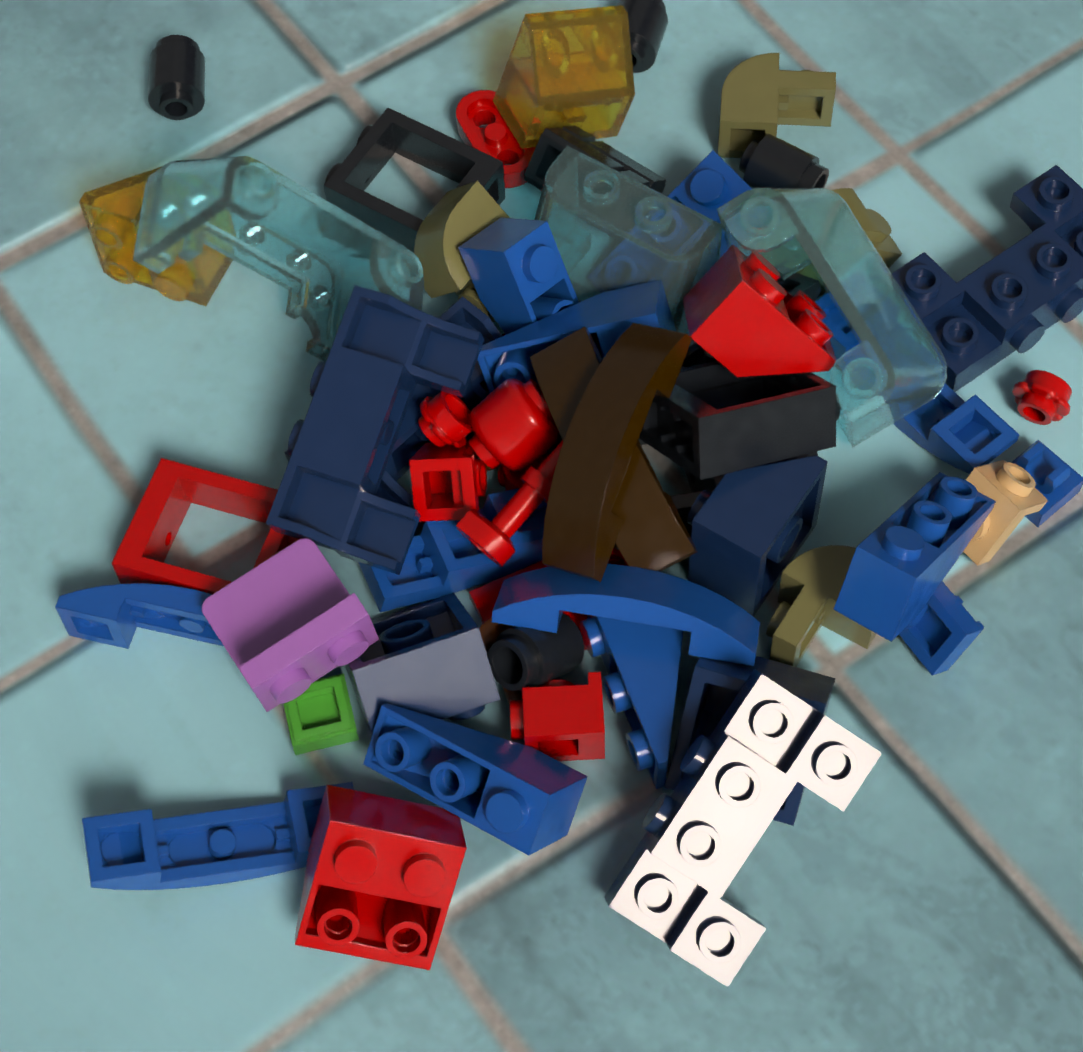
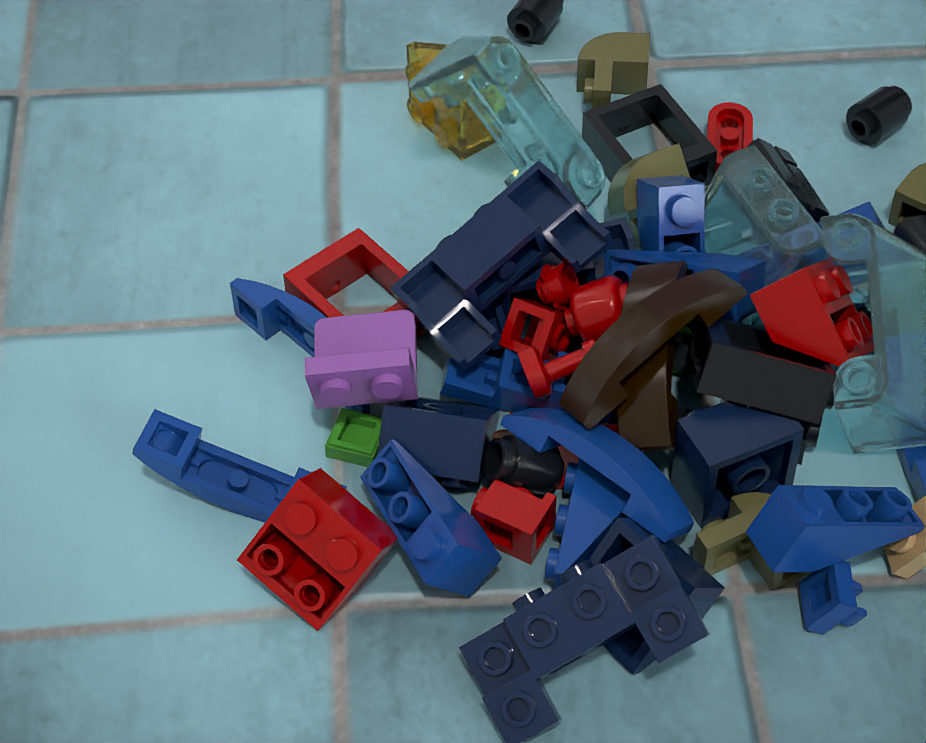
camera: 30 degrees right, 10 degrees down
clear yellow slope [493,5,635,148] -> none
none -> olive brick [576,32,650,109]

